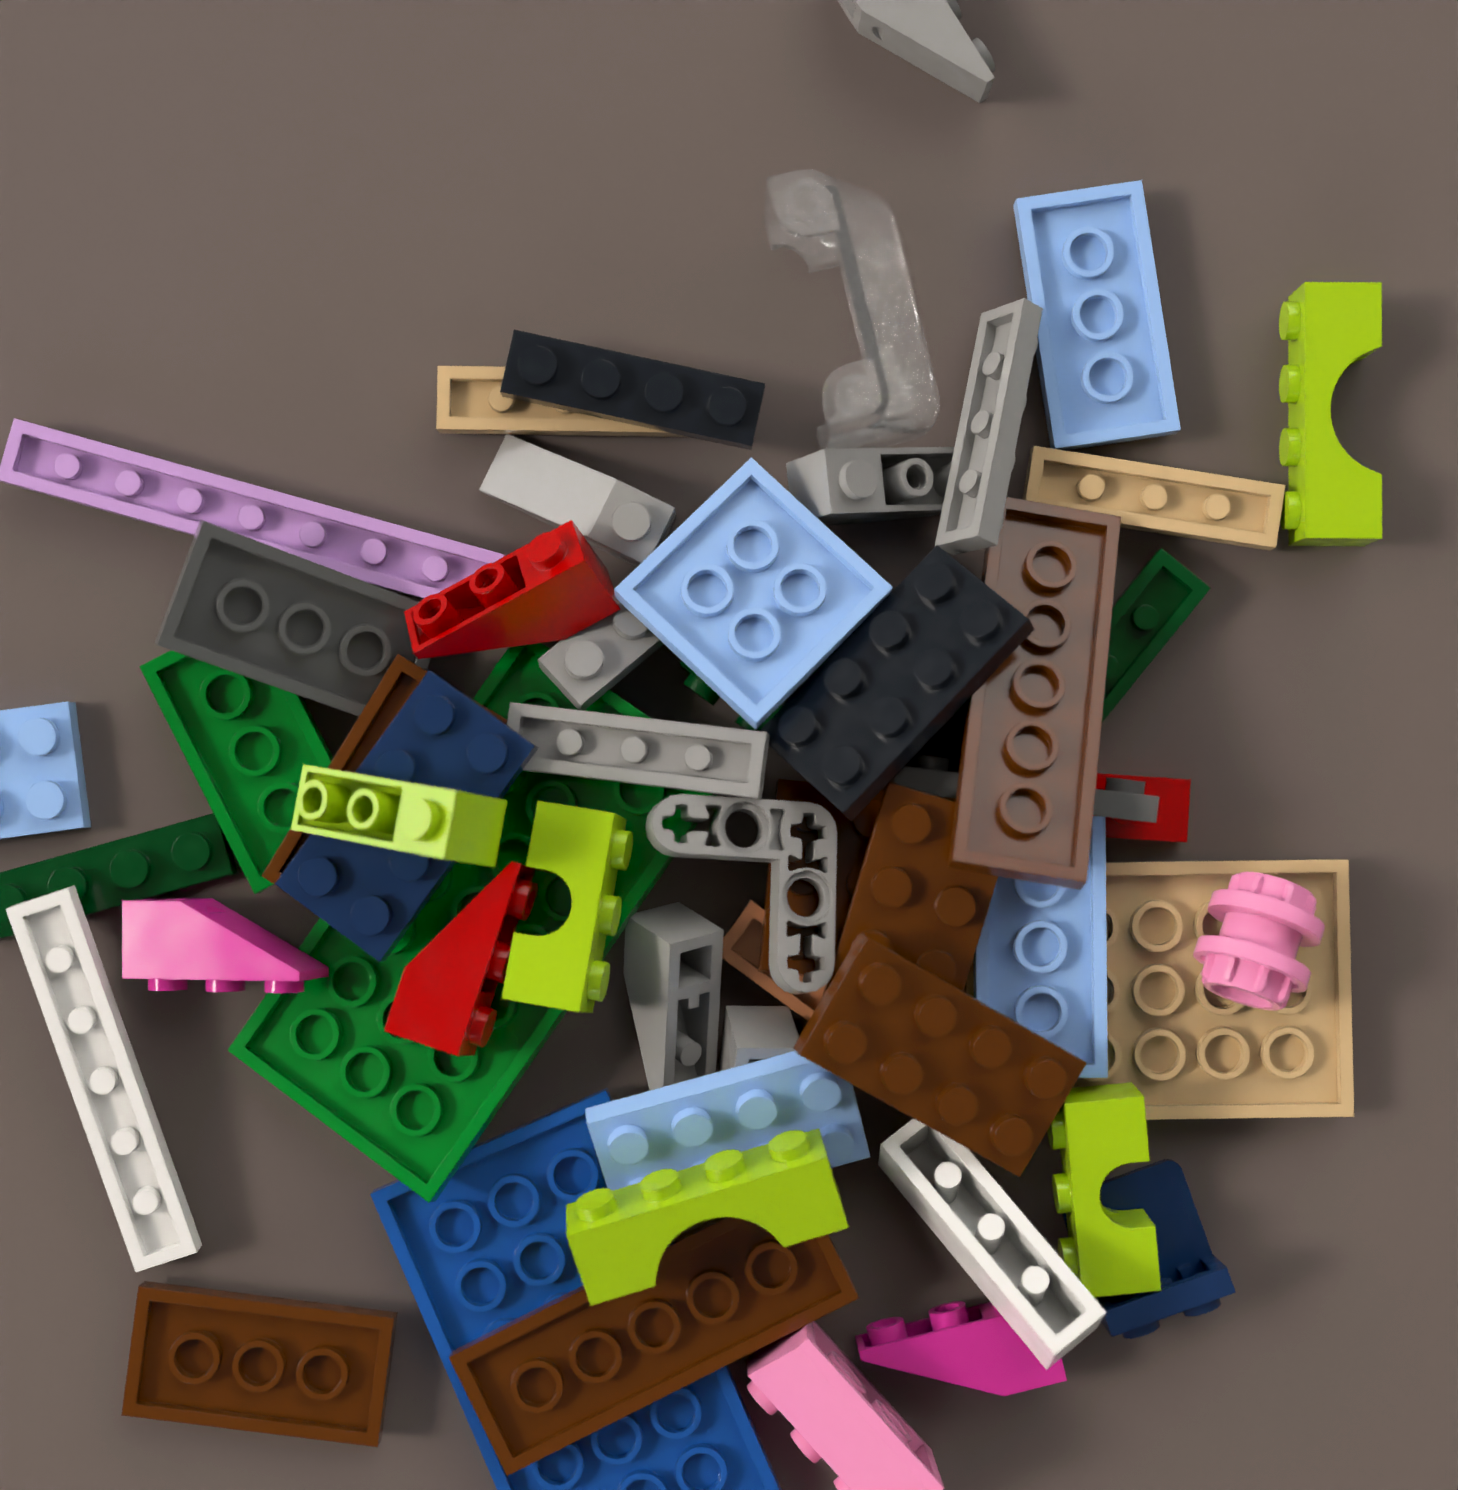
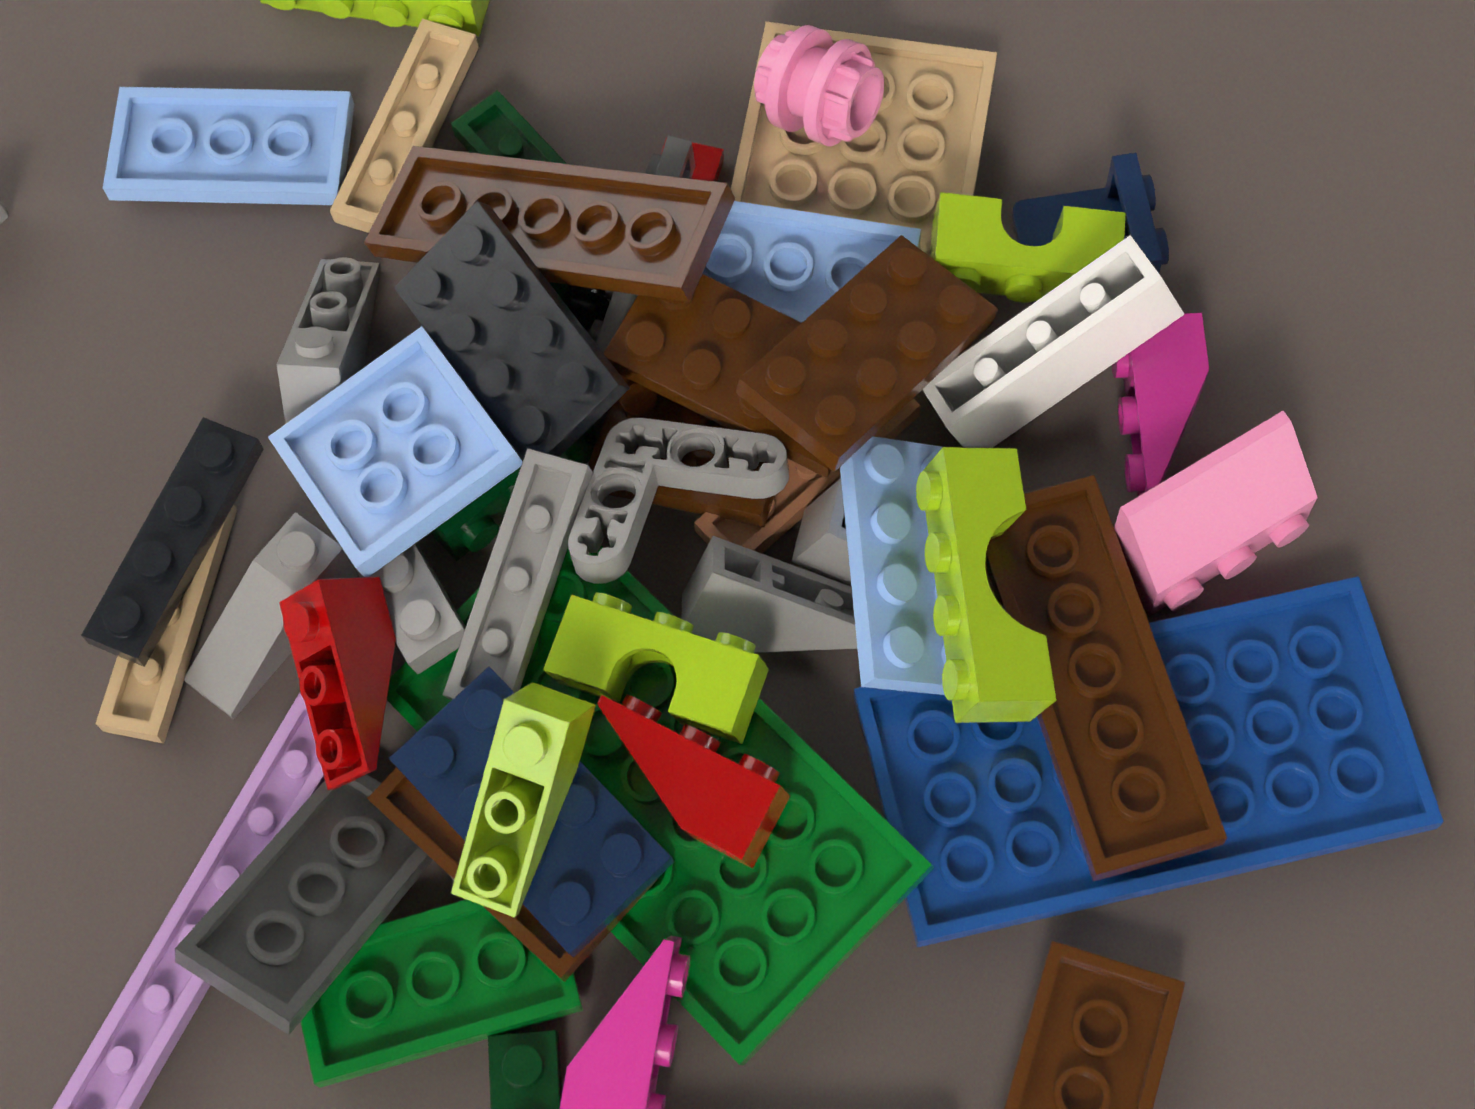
camera: 70 degrees left, 20 degrees down
clear windscreen [764,169,941,450] -> none
light grey plate [935,298,1043,555] -> none

